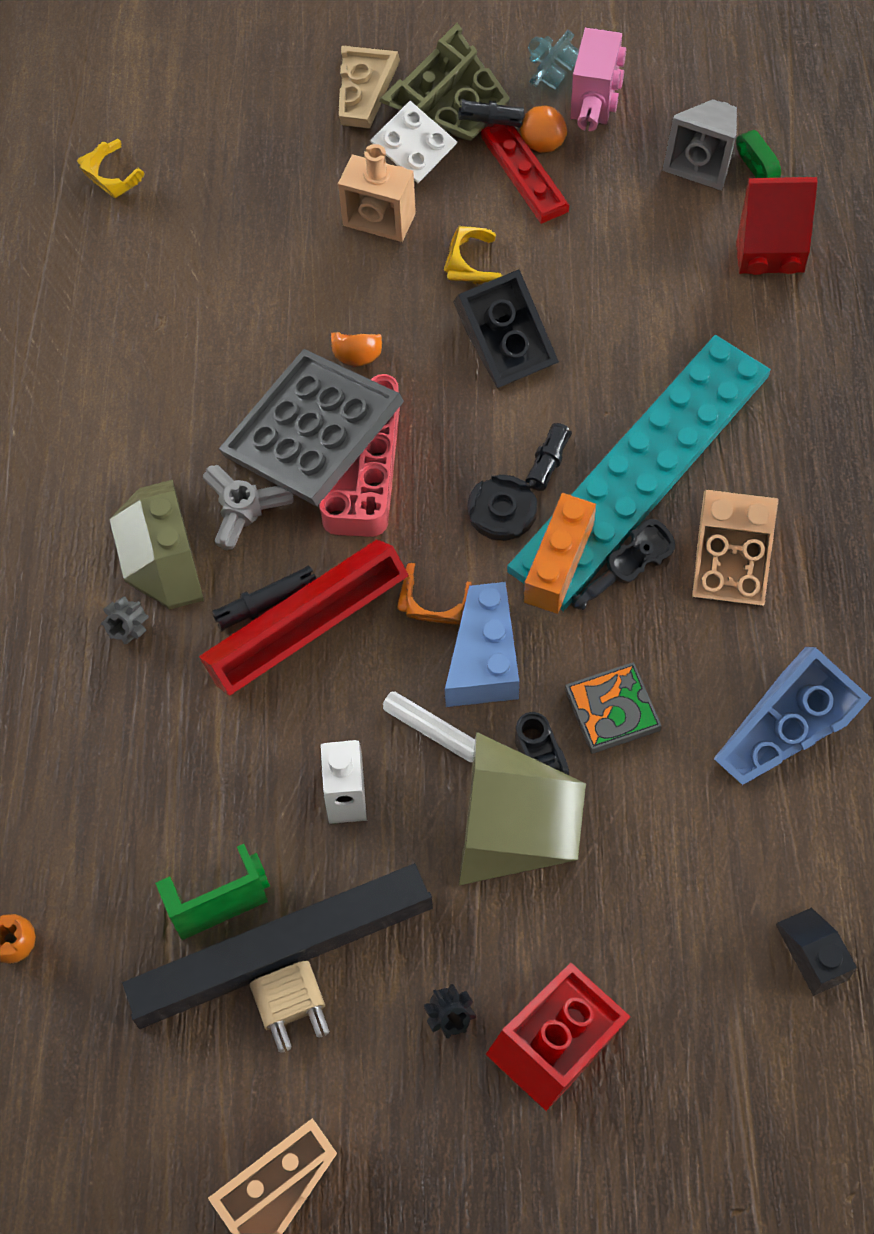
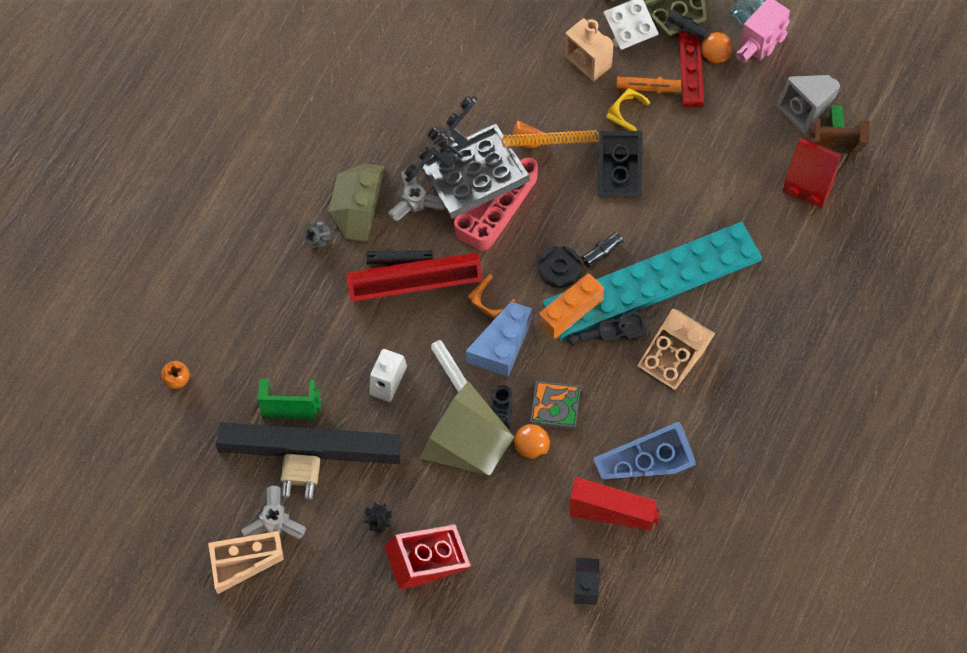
camera: 25 degrees right, 0 degrees up
none -> light grey bush [241,485,306,539]
none -> black piece [404,95,478,183]
none -> light orange piece [502,130,599,148]
none -> orange hair [513,424,550,459]
none -> red slope [569,477,660,531]
none -> orange pin [617,76,681,94]
none -> reddish brown fence [802,118,870,155]

